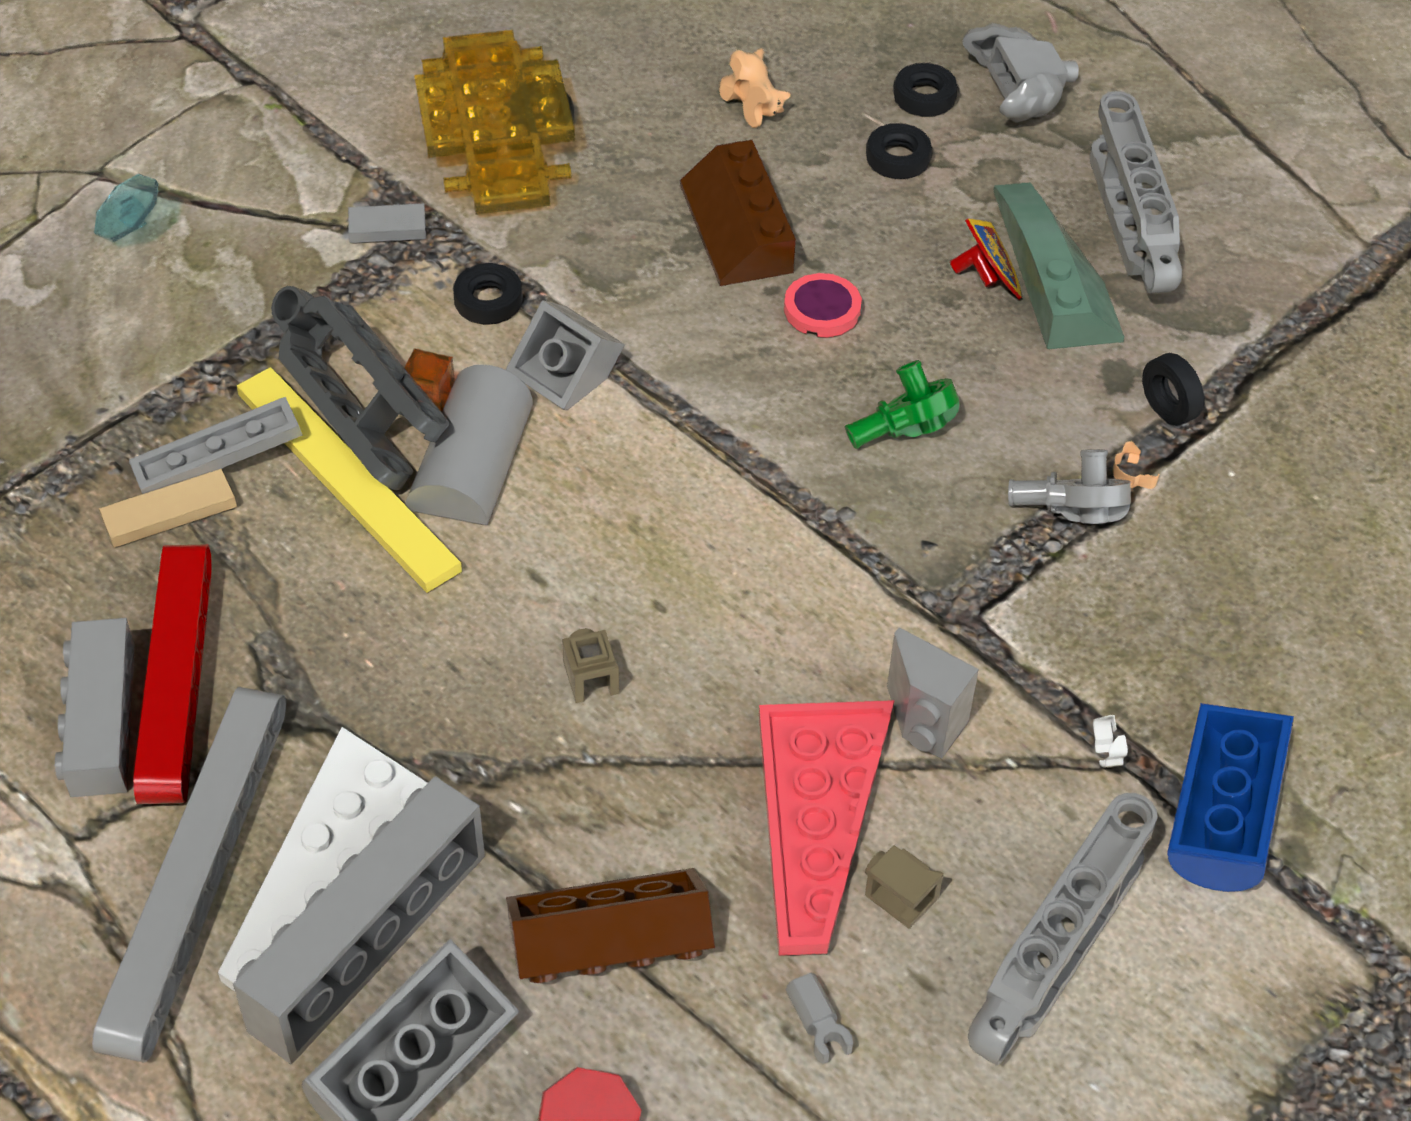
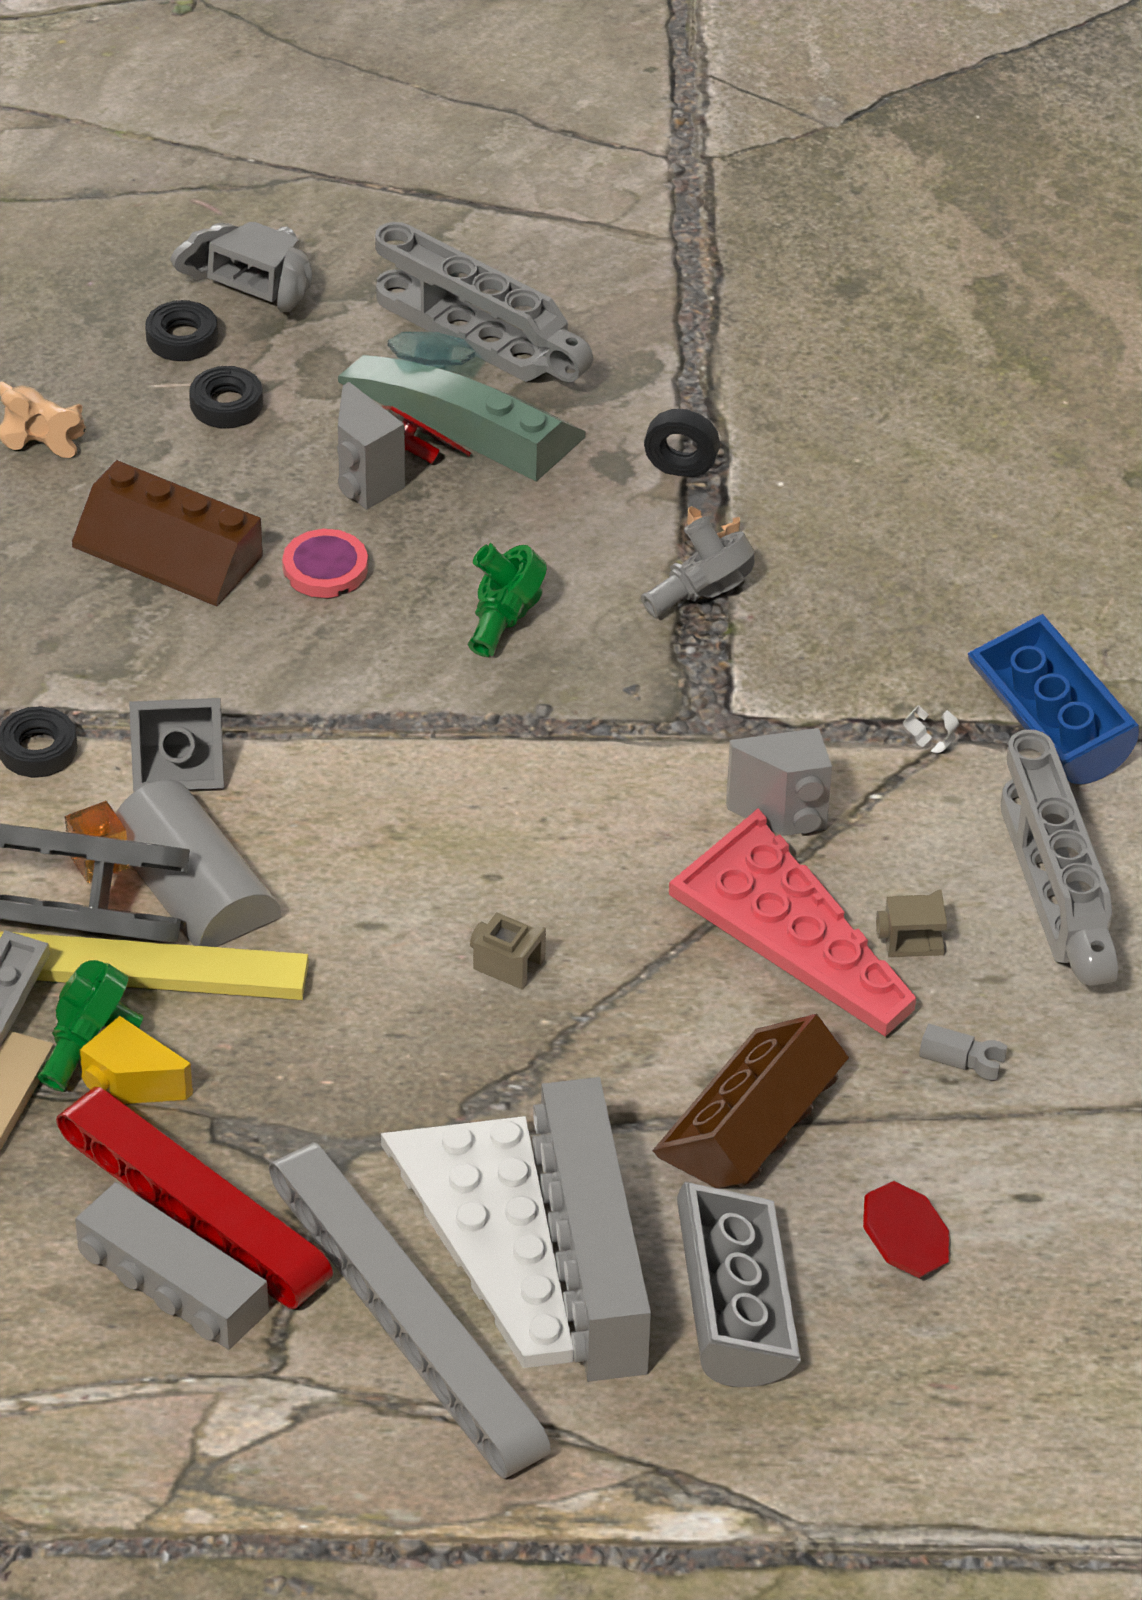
camera: 45 degrees left, 5 degrees down
none -> green pin [37,960,144,1092]
none -> yellow slope [80,1016,193,1104]
none -> light grey slope [337,382,405,510]
none -> clear light blue piece [387,332,476,370]

